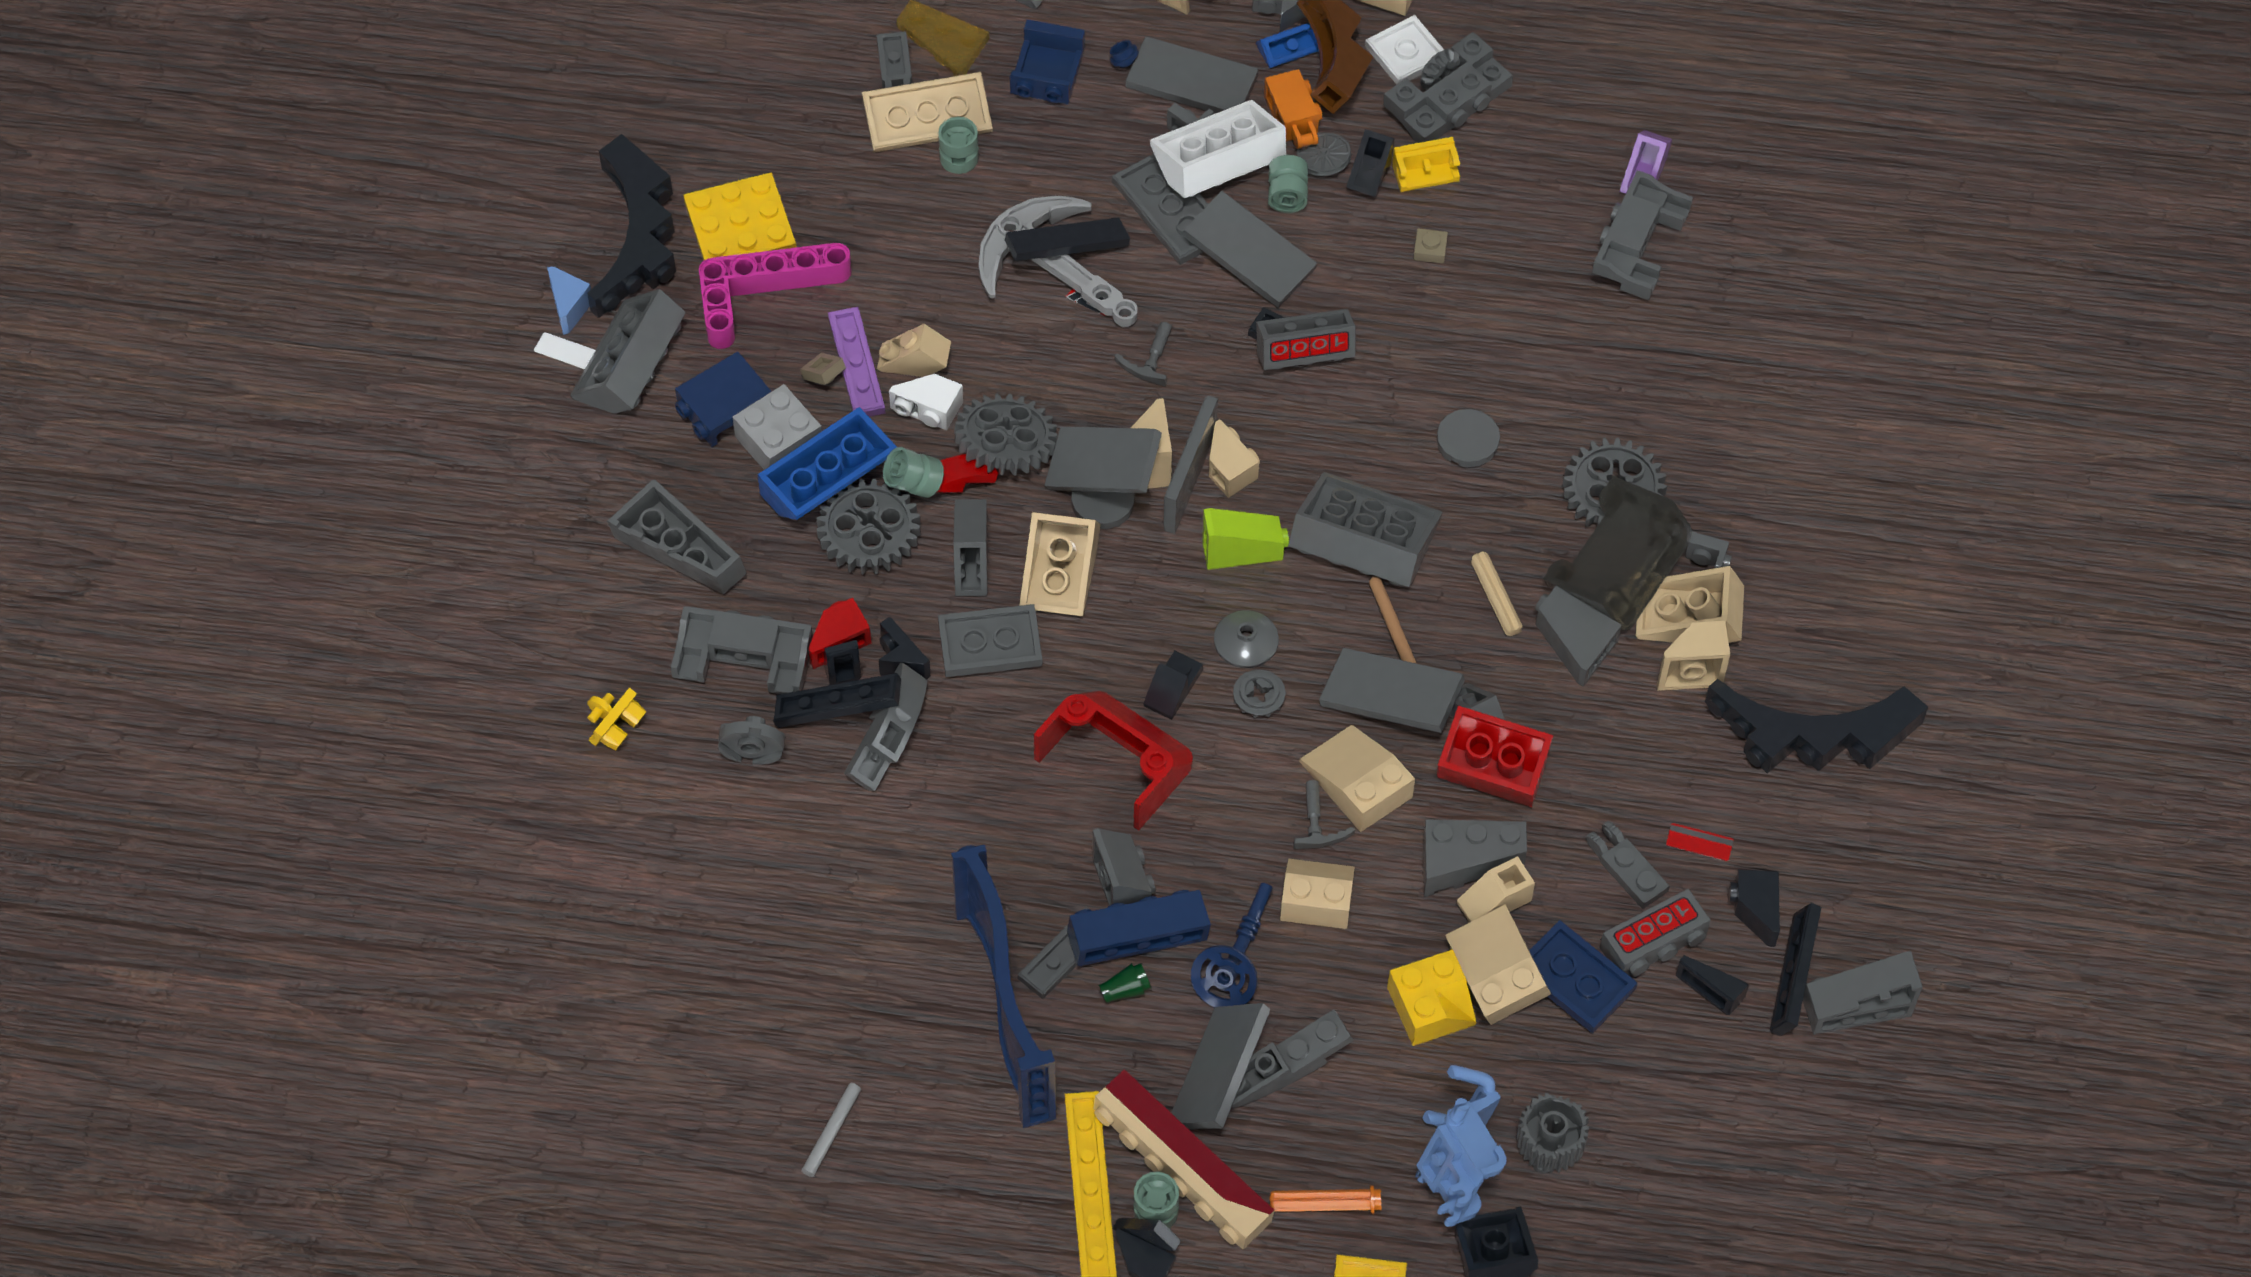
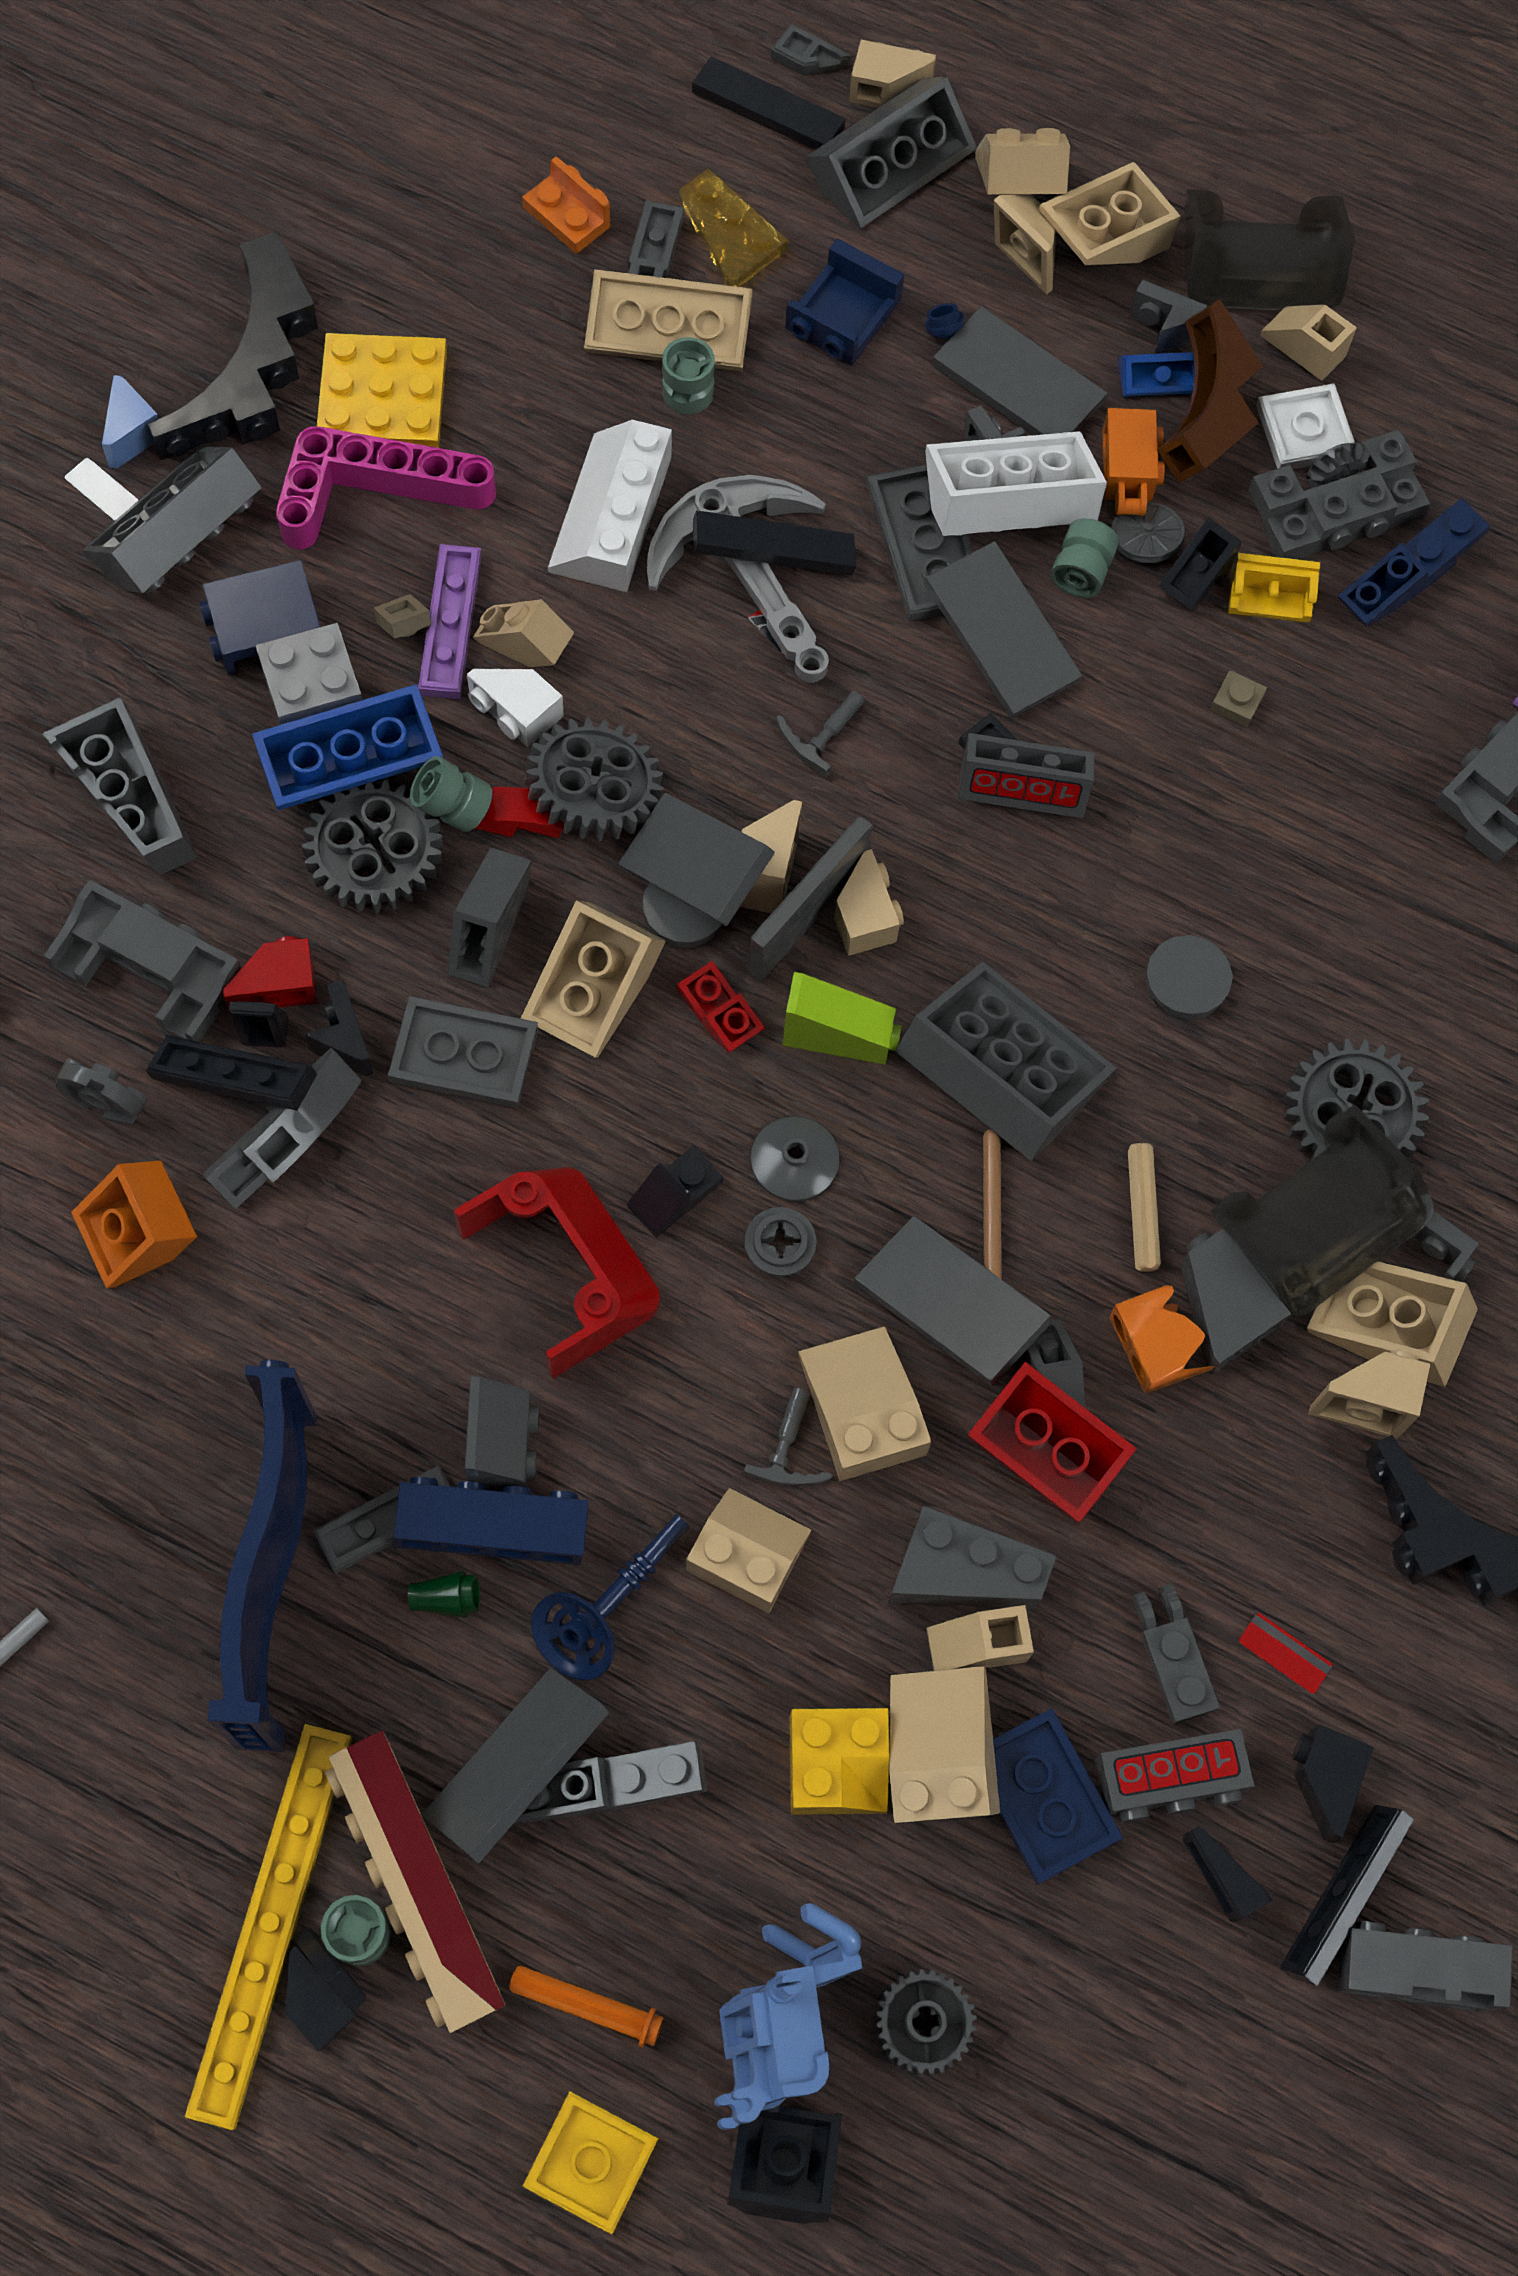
camera: 15 degrees right, 10 degrees up
none -> orange slope [71,1160,197,1289]
none -> orange bracket [522,156,610,254]
none -> white slope [548,420,672,592]
none -> red slope [675,961,765,1054]
none -> orange piece [1109,1285,1215,1394]
none -> dark blue slope [1338,498,1490,627]

